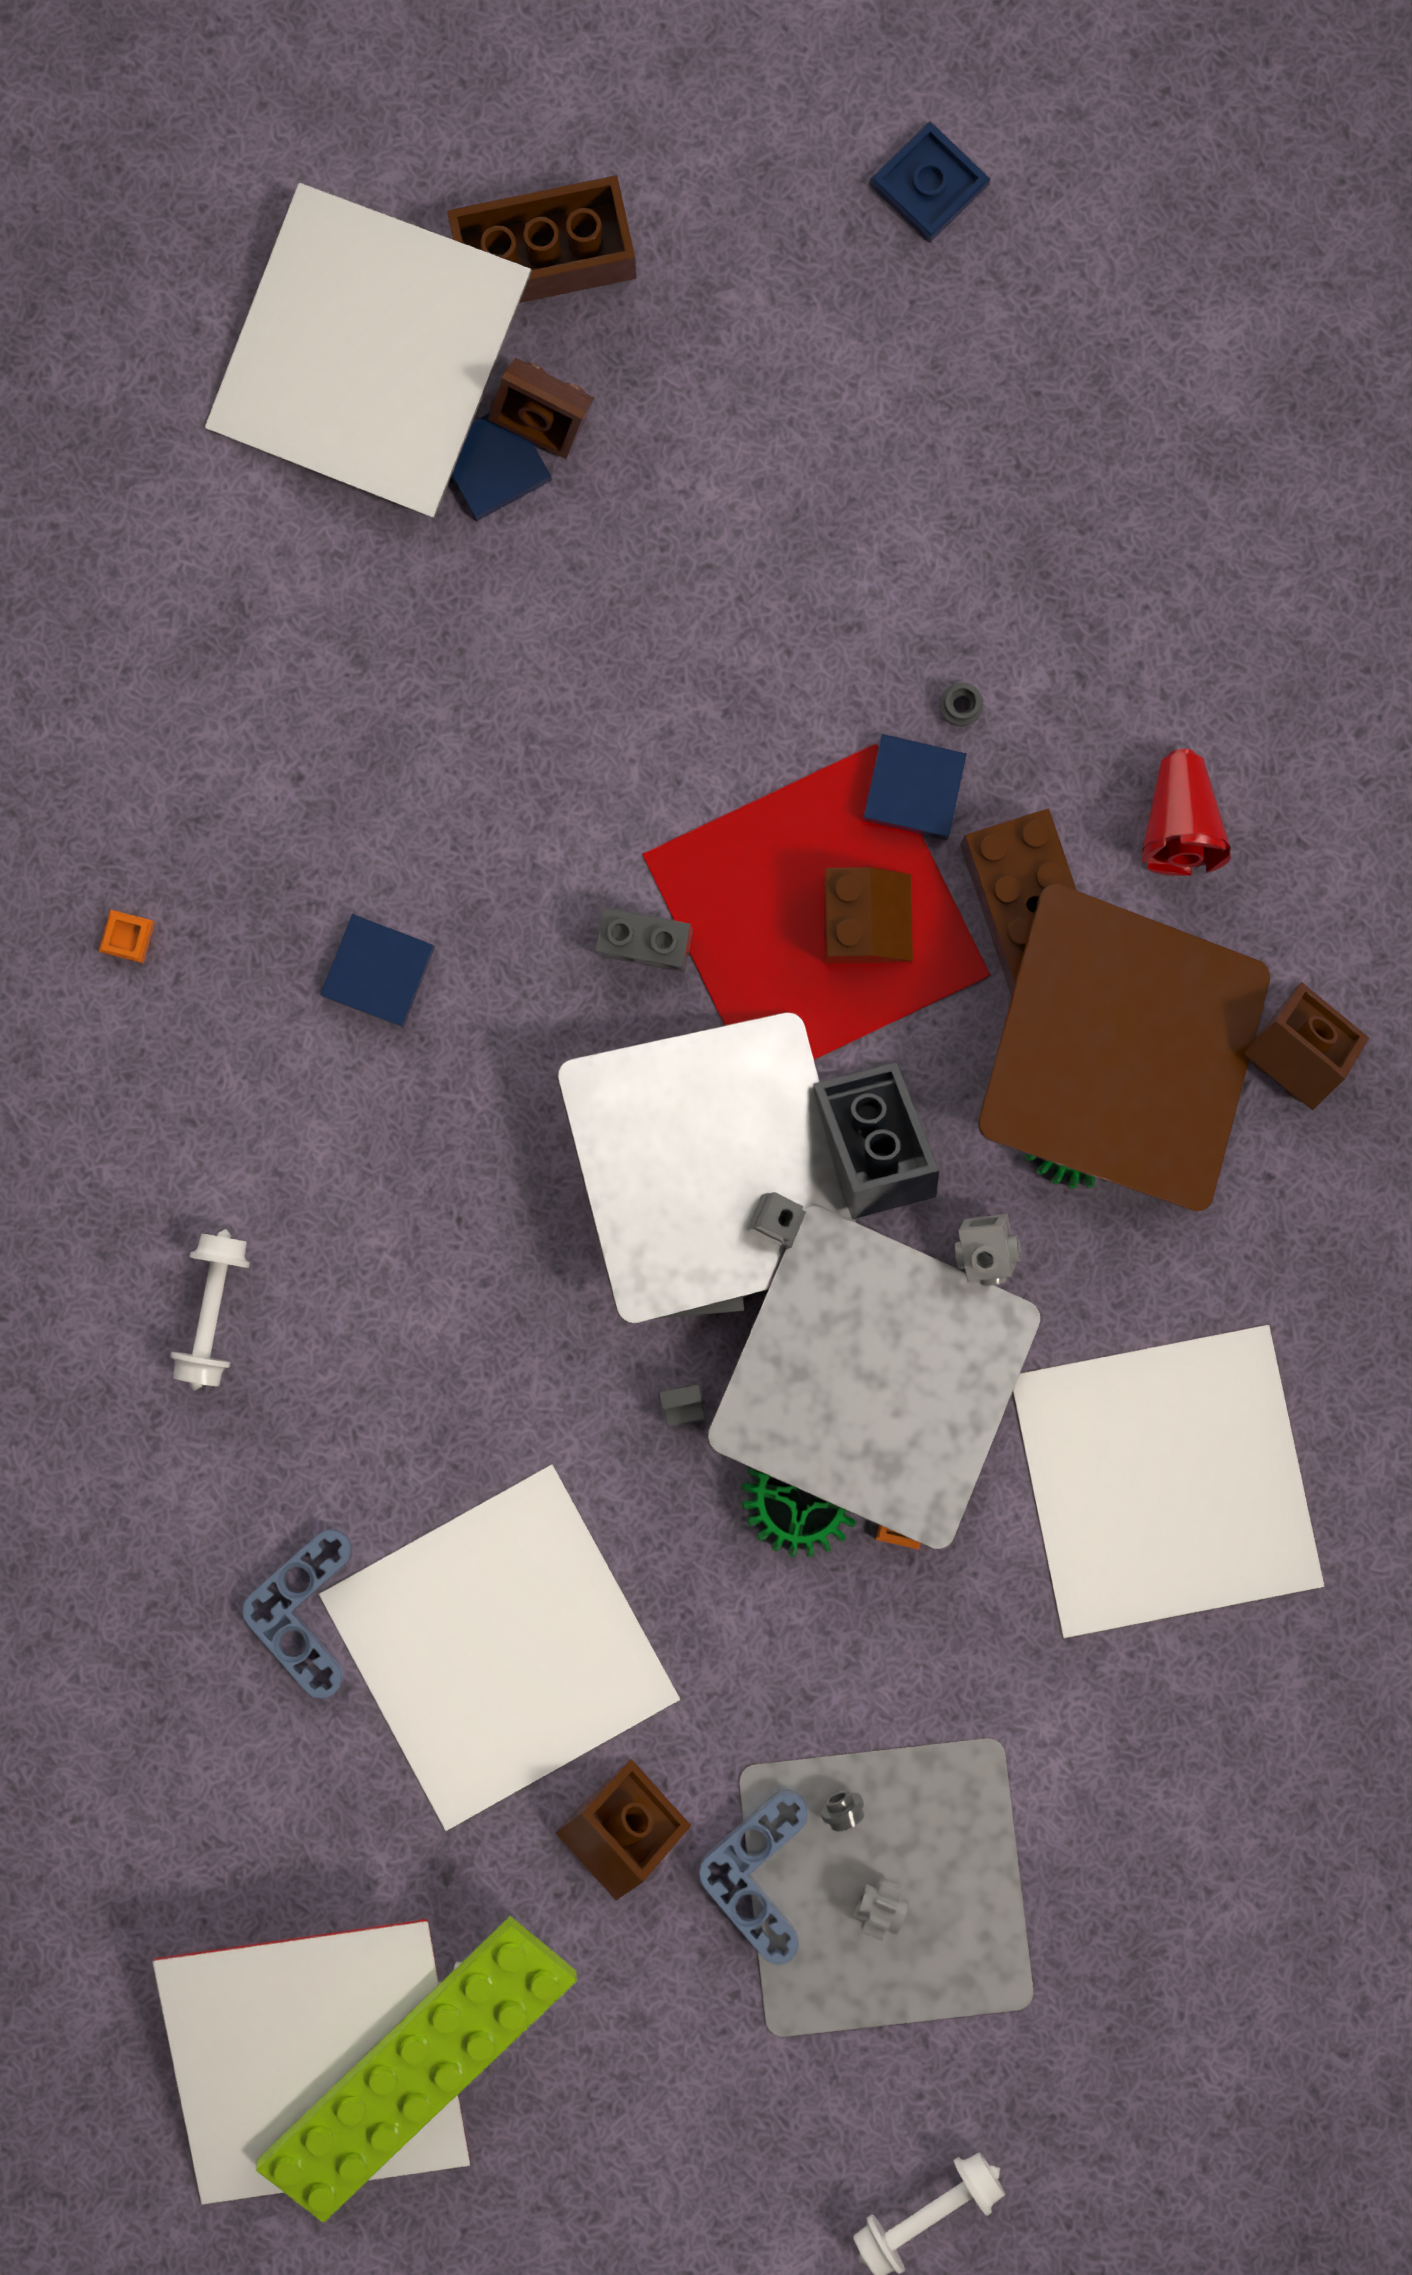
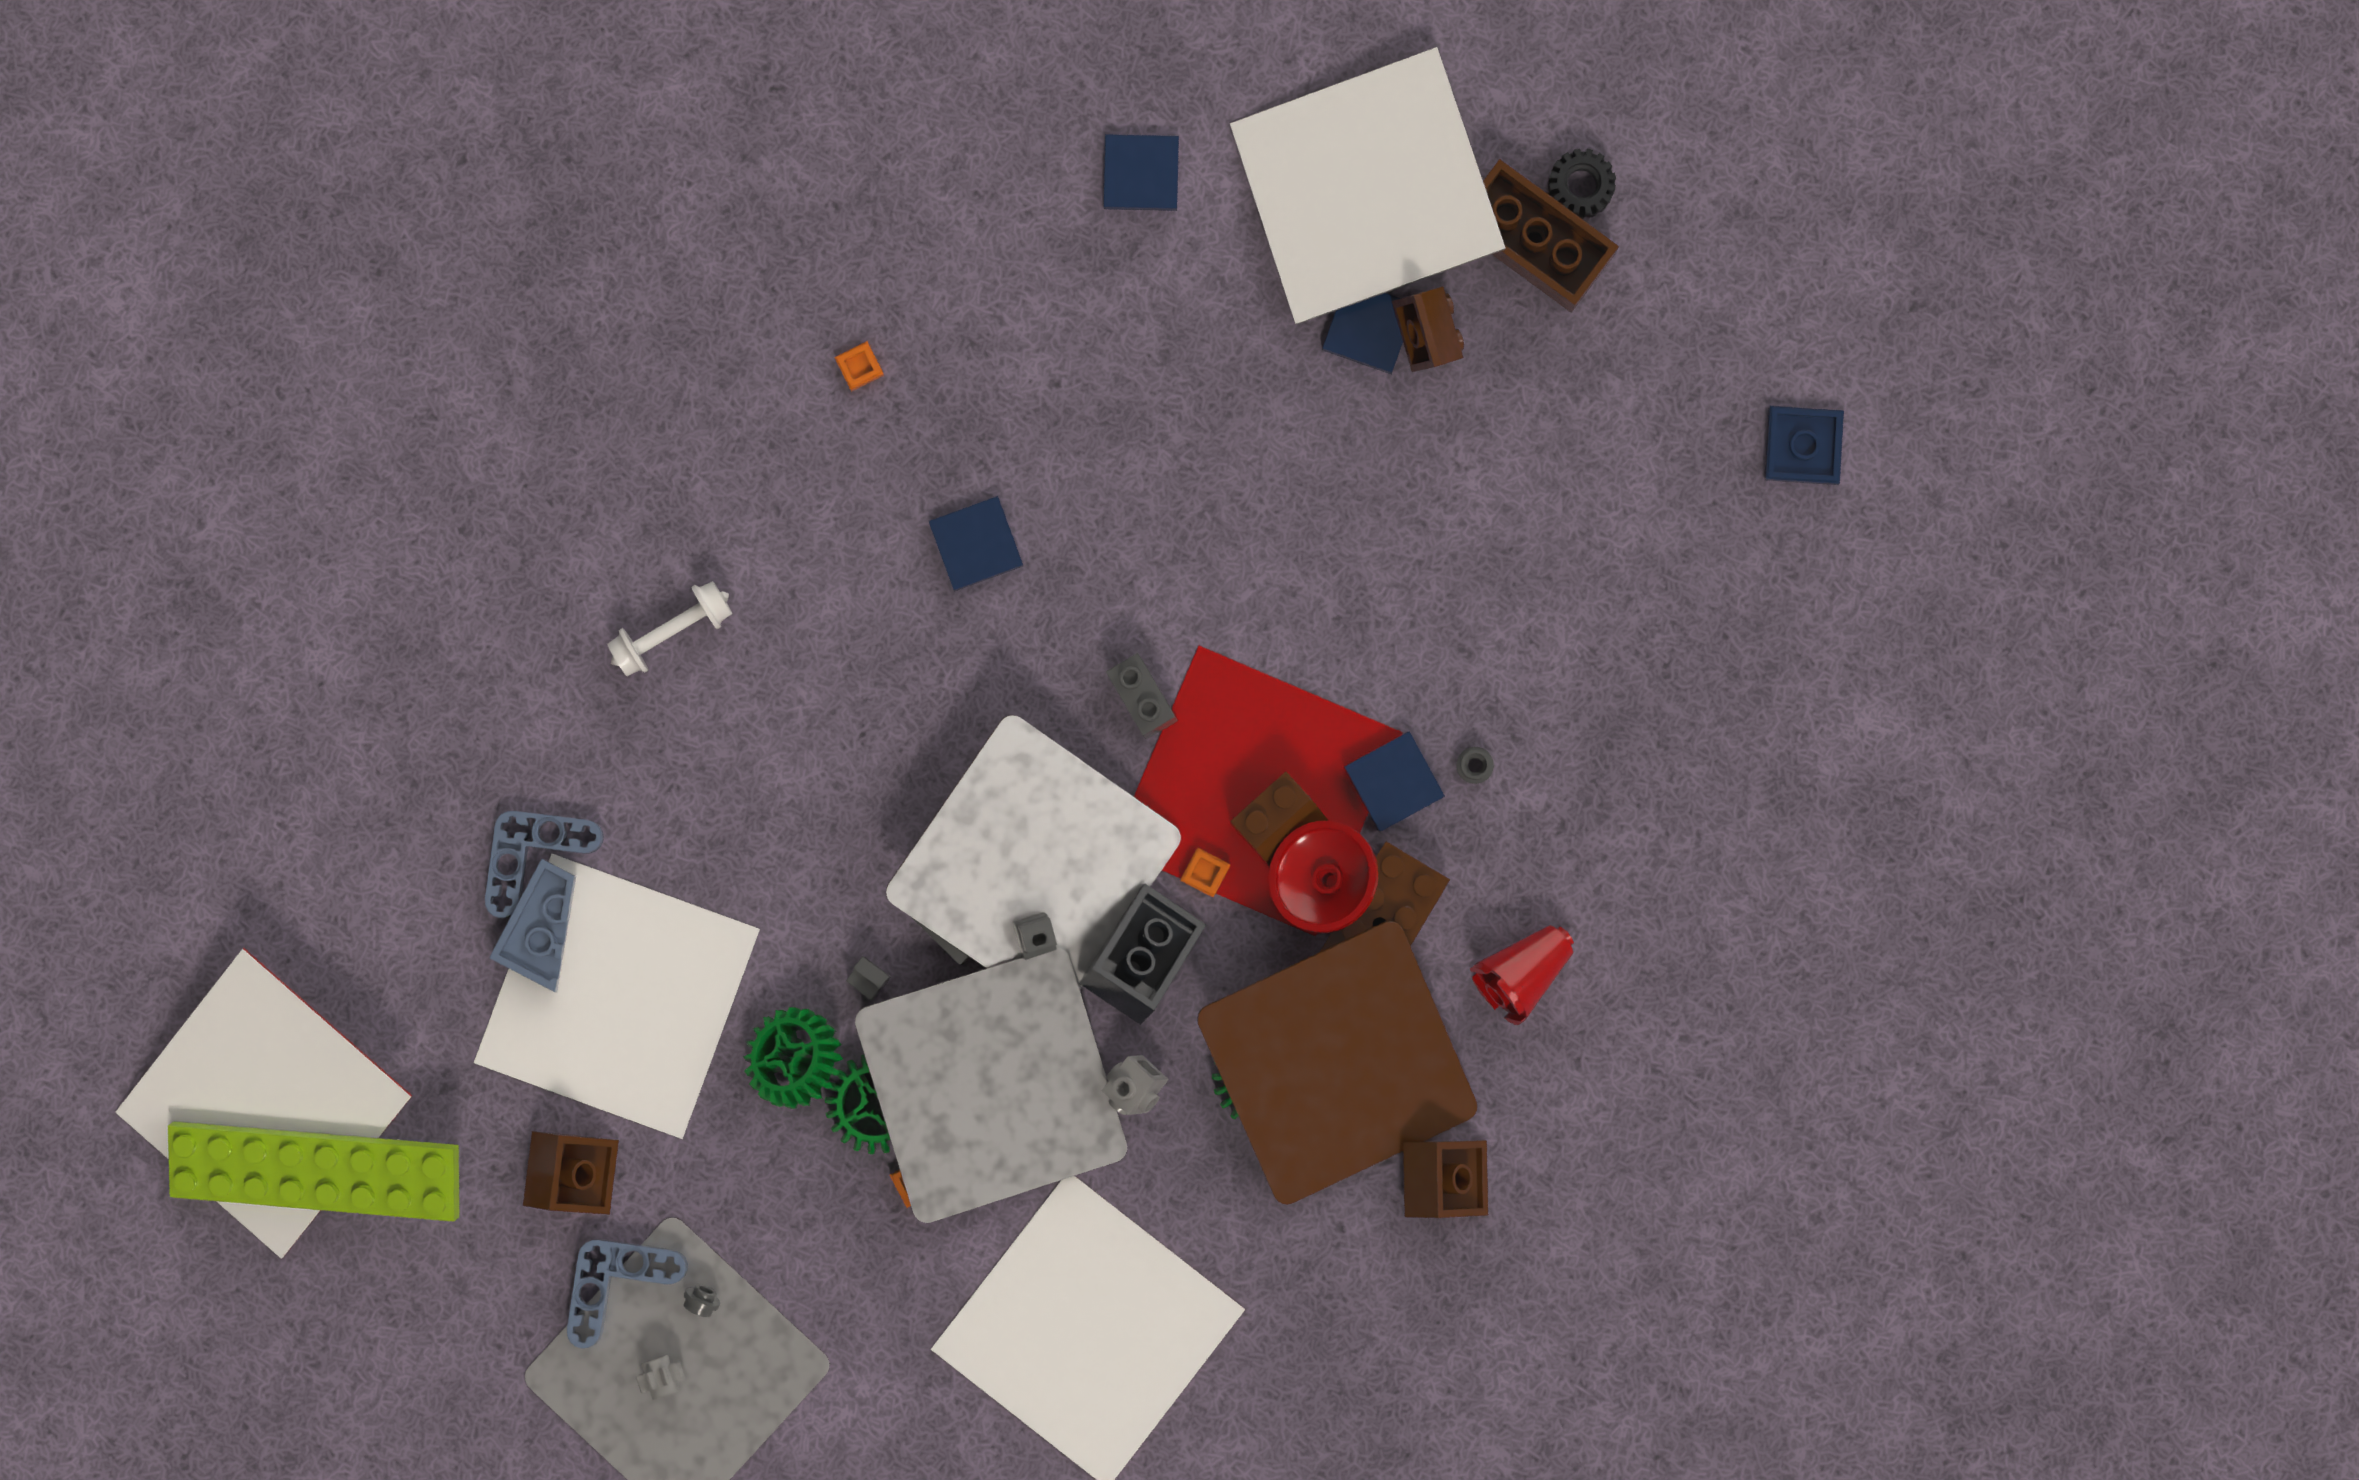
camera: 55 degrees right, 0 degrees up
none -> sand blue wing [489,859,576,993]
none -> green gear [743,1007,843,1109]
none -> dark blue tile [1104,134,1179,211]
none -> orange tile [1180,848,1230,898]
none -> red dish [1268,821,1378,933]
none -> black tyre [1548,149,1616,219]

